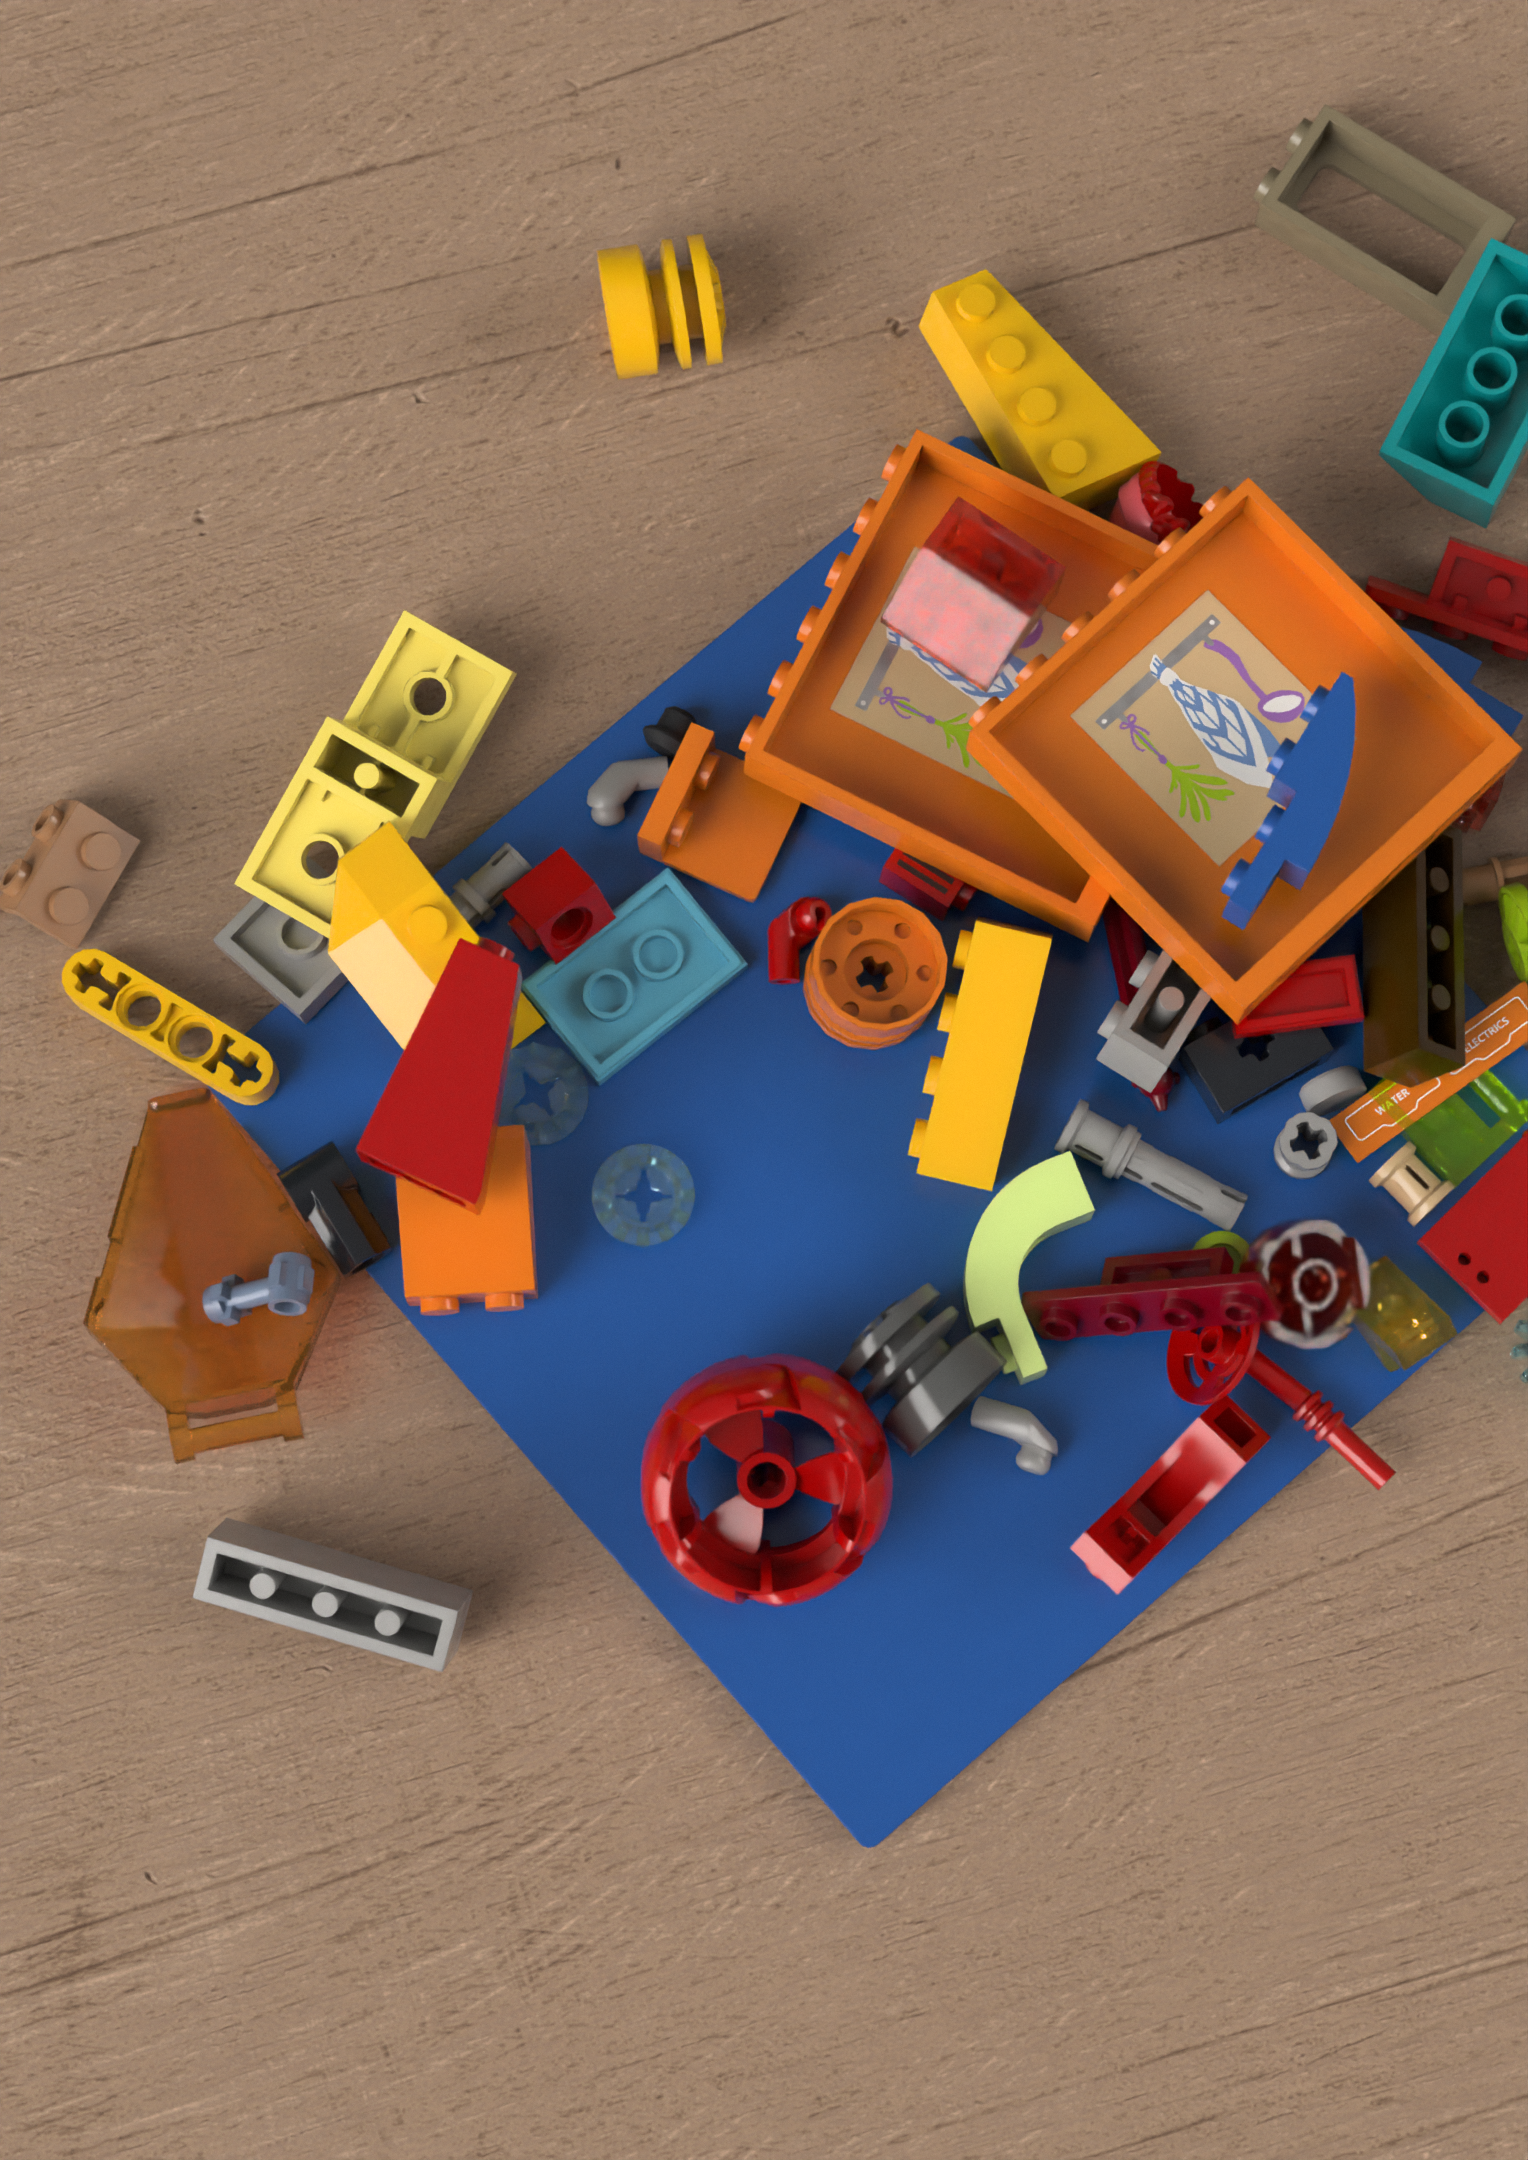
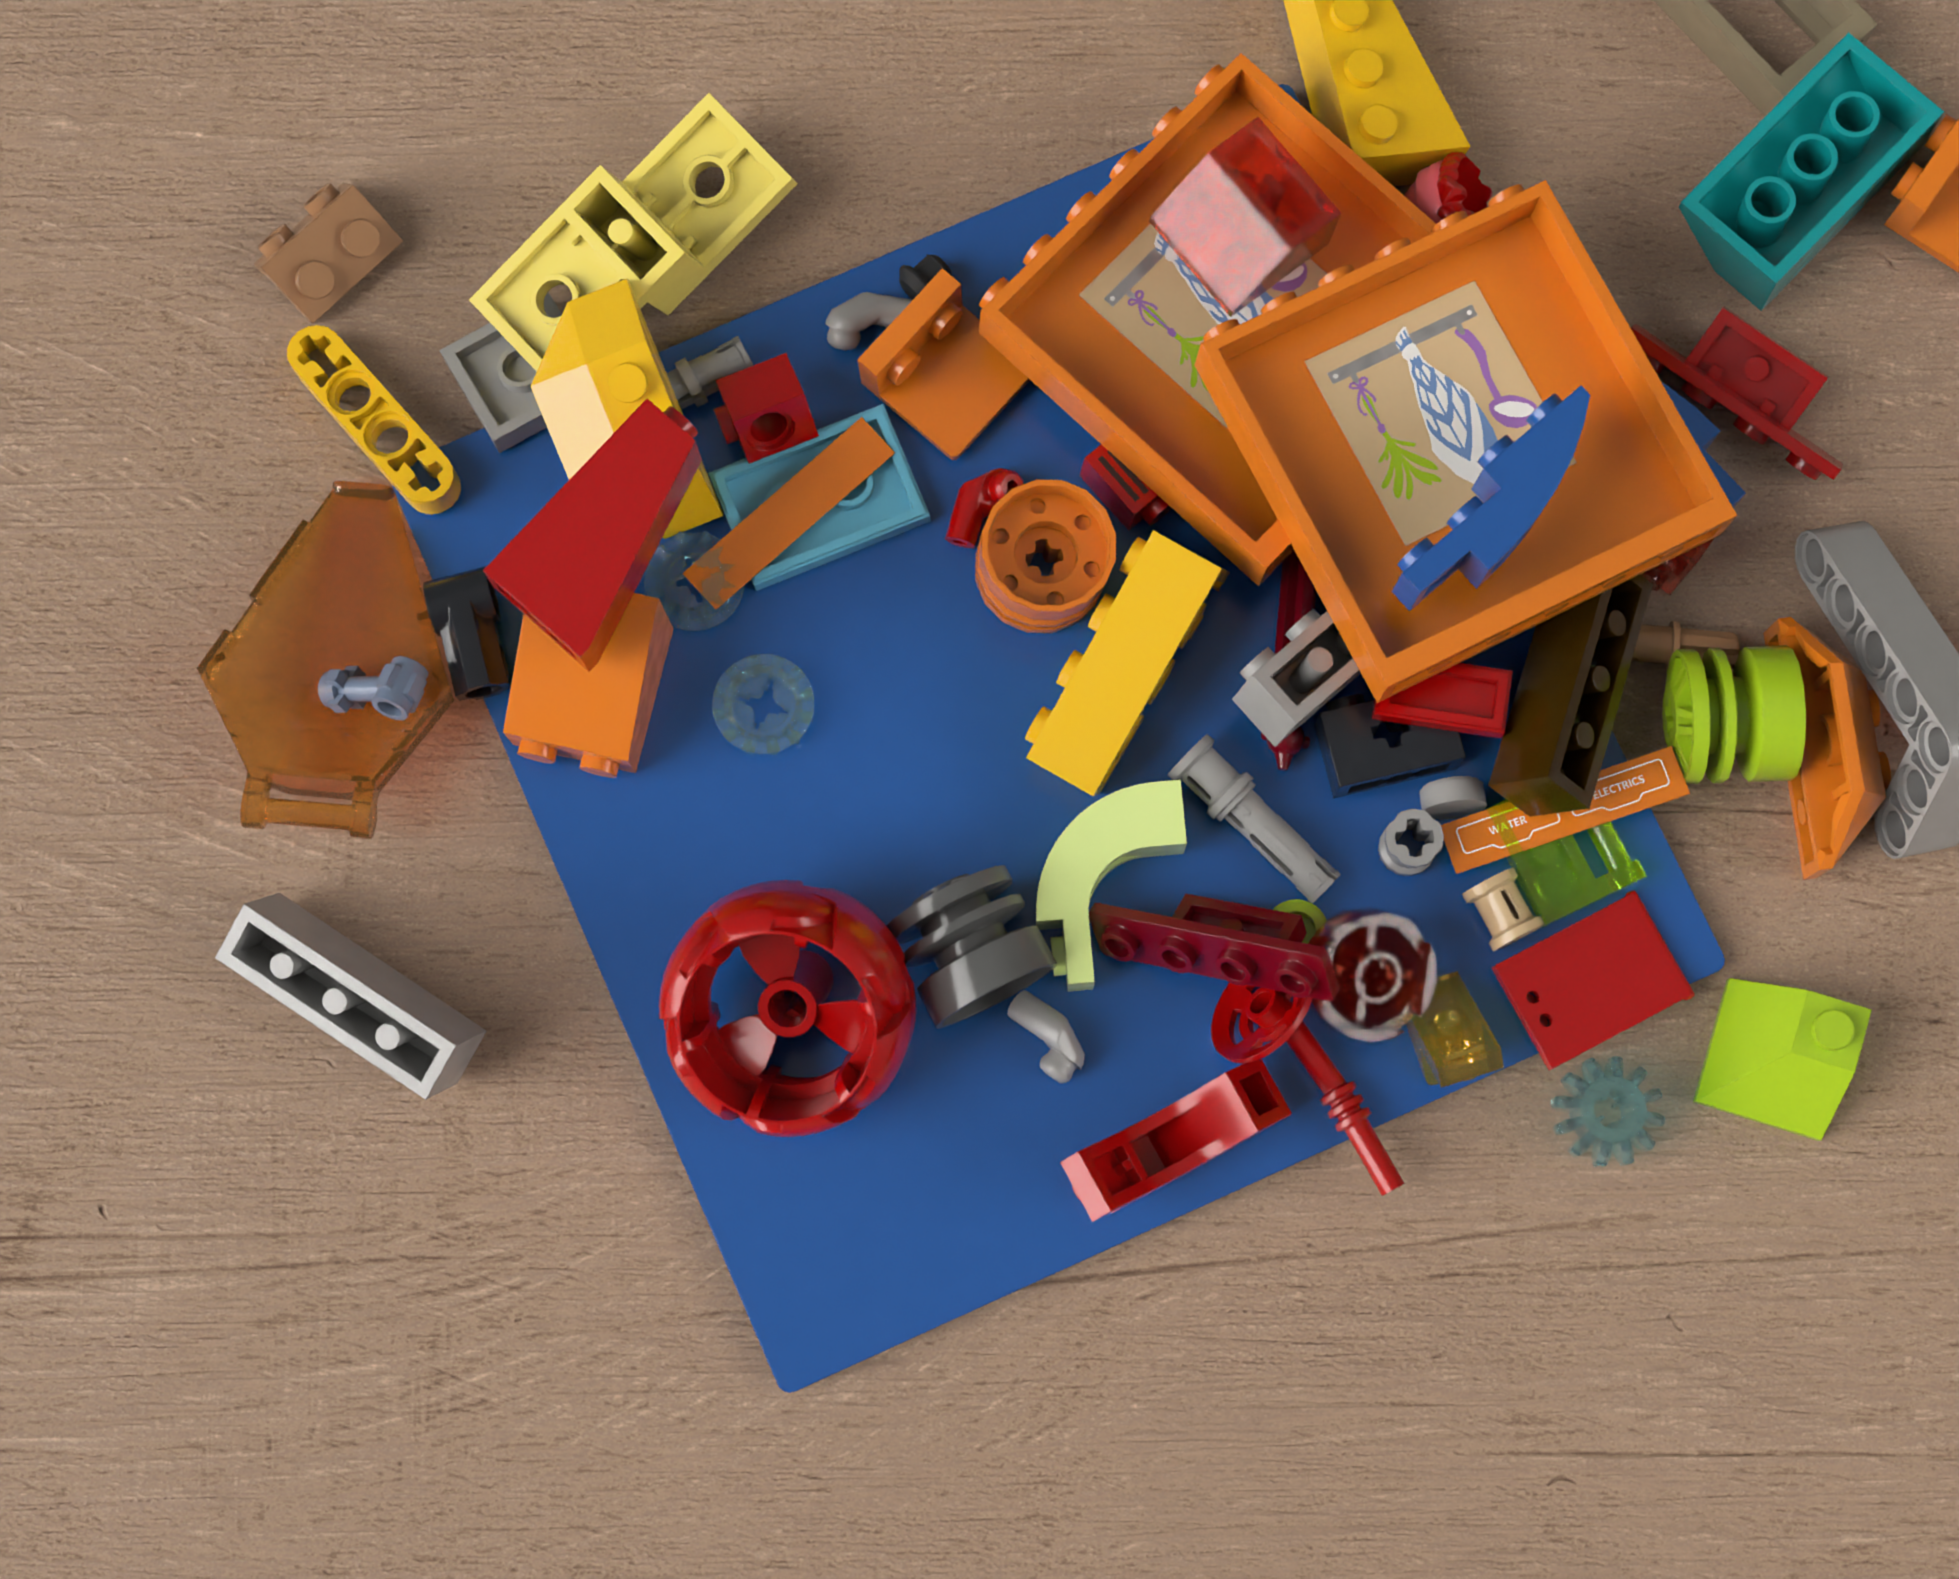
camera: 20 degrees right, 0 degrees up
none -> orange sticker [682,417,895,610]

